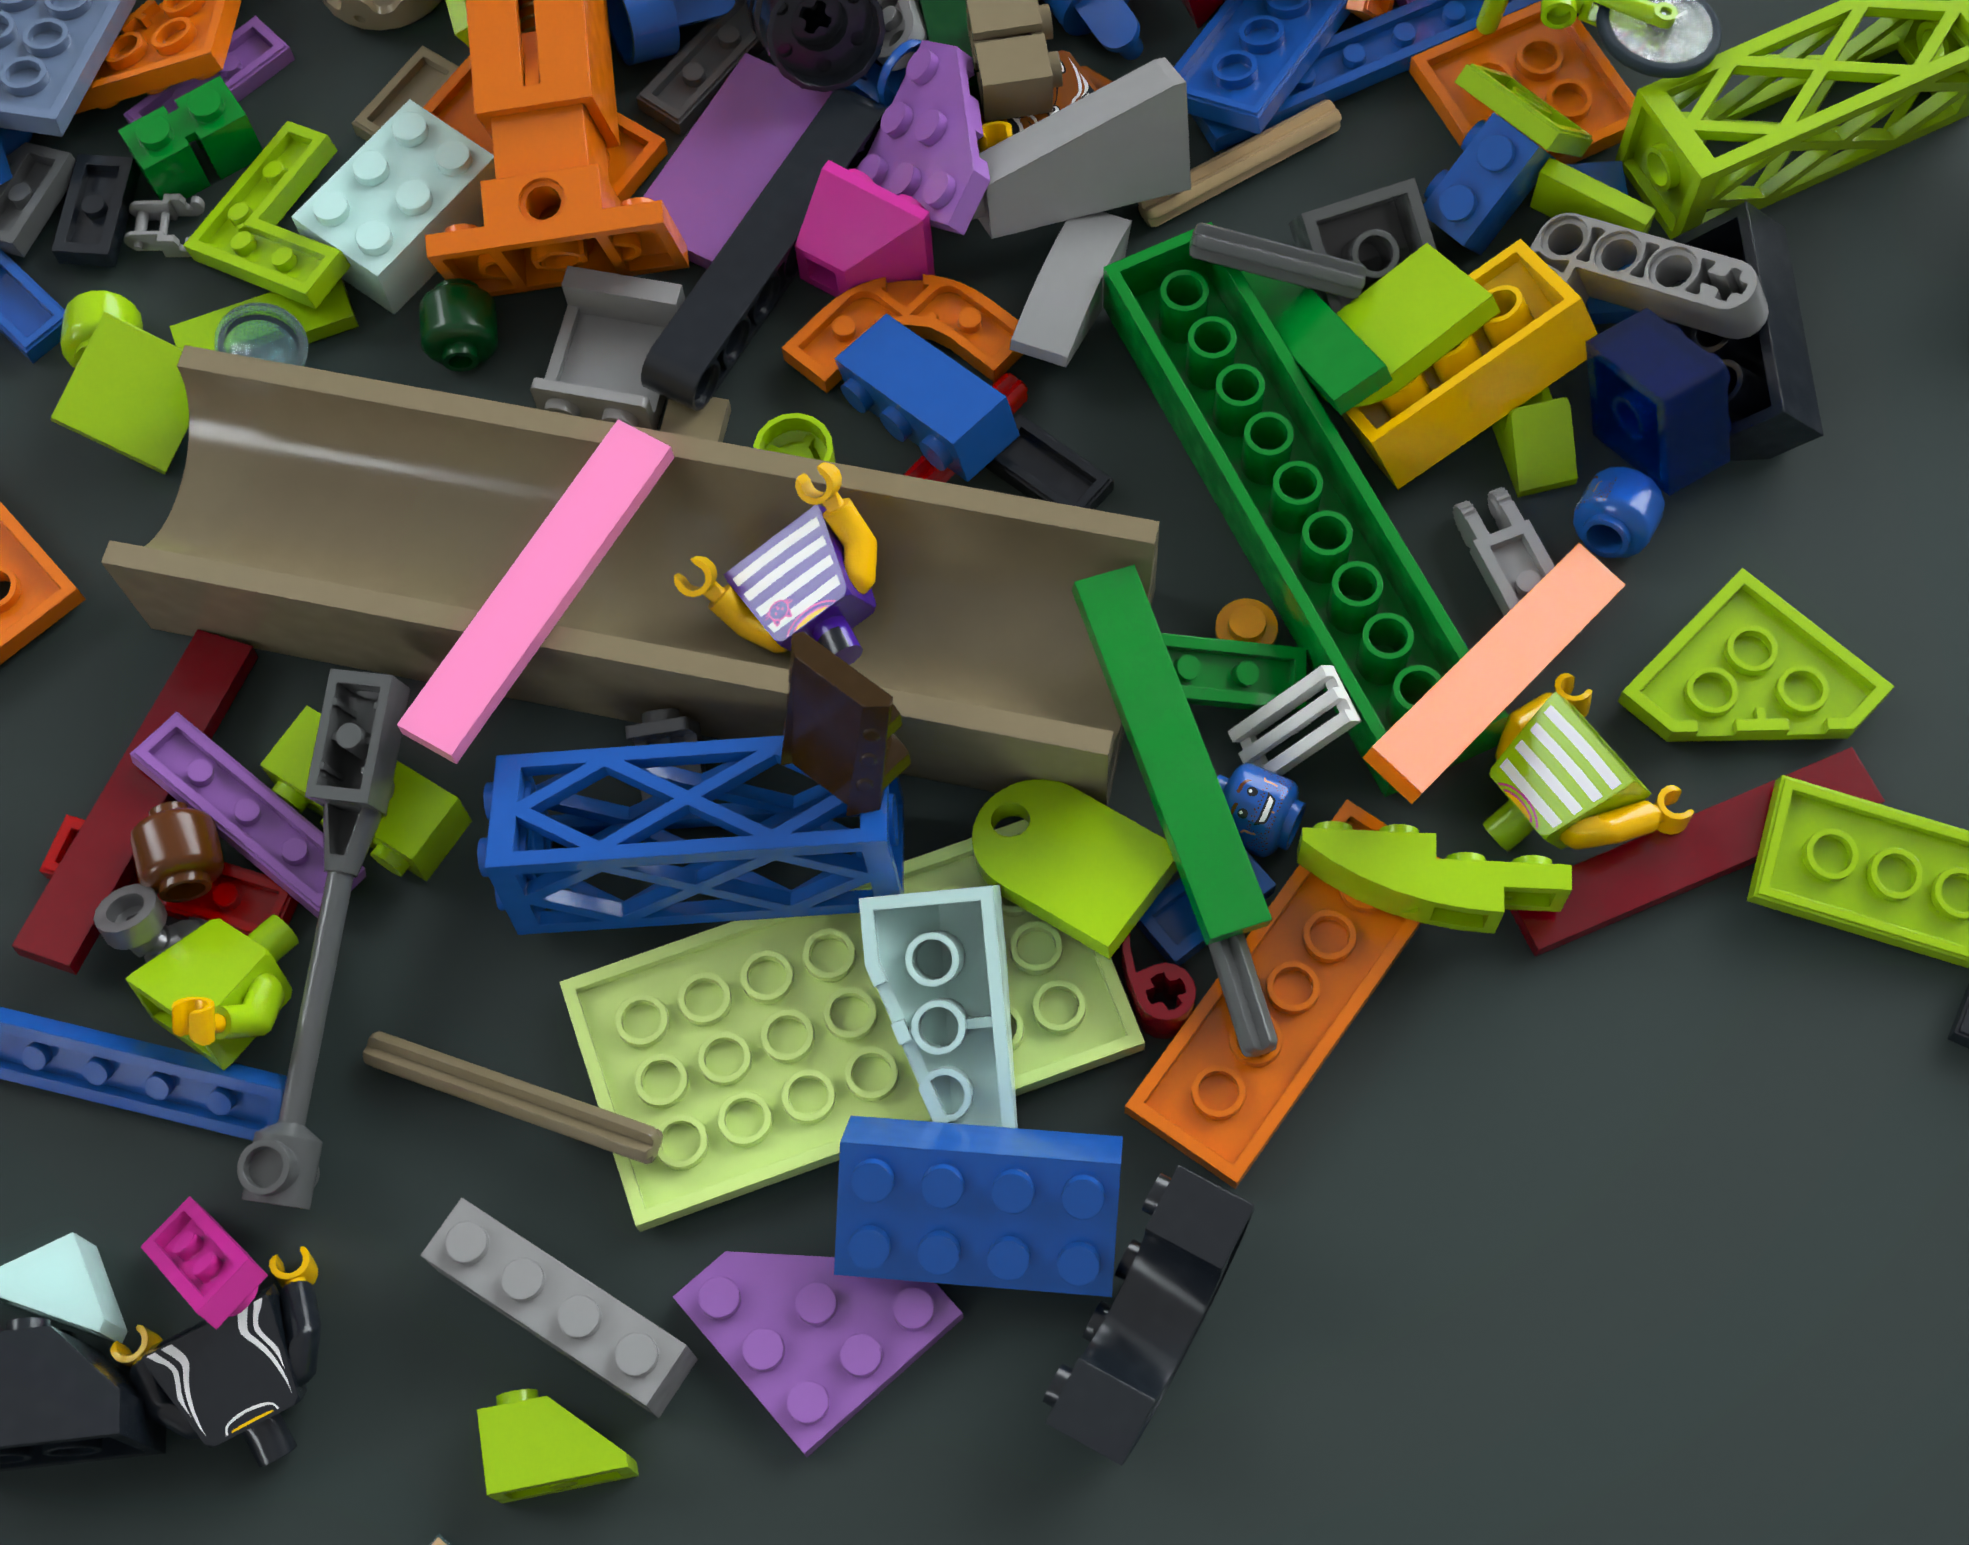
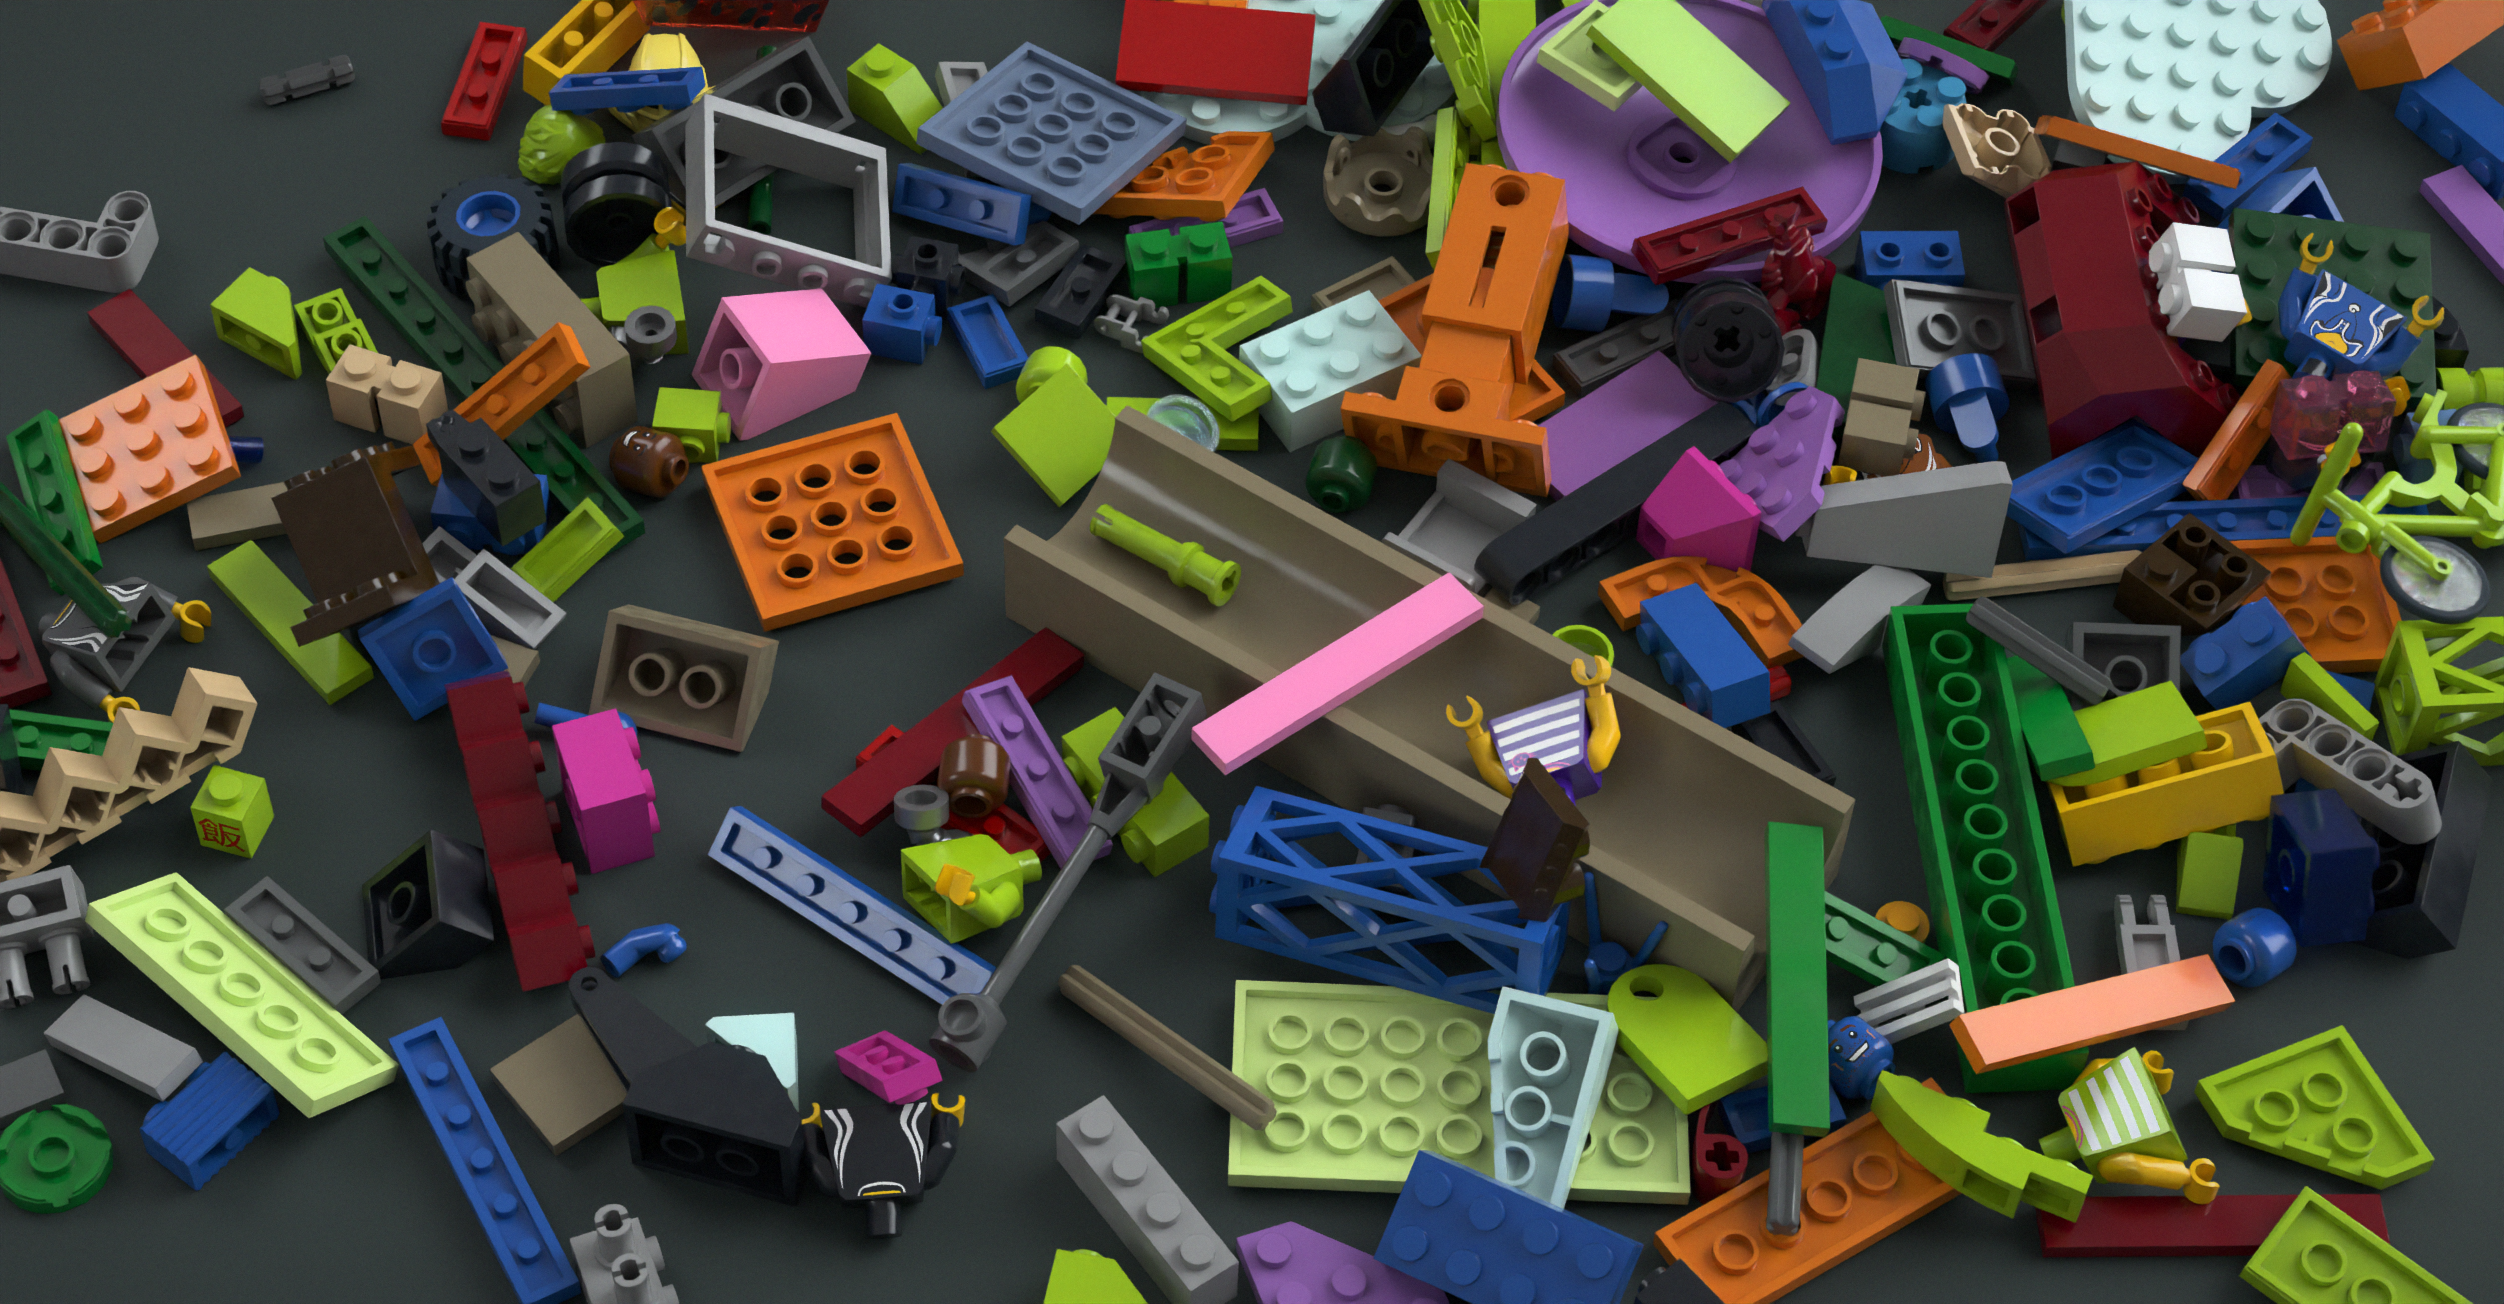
camera: 15 degrees right, 15 degrees down
lime tile [1455,63,1593,158] -> none
none -> lime pin [1090,504,1241,607]
none -> blue plant [1584,872,1668,995]
none -> dark brown slope [2113,513,2272,636]

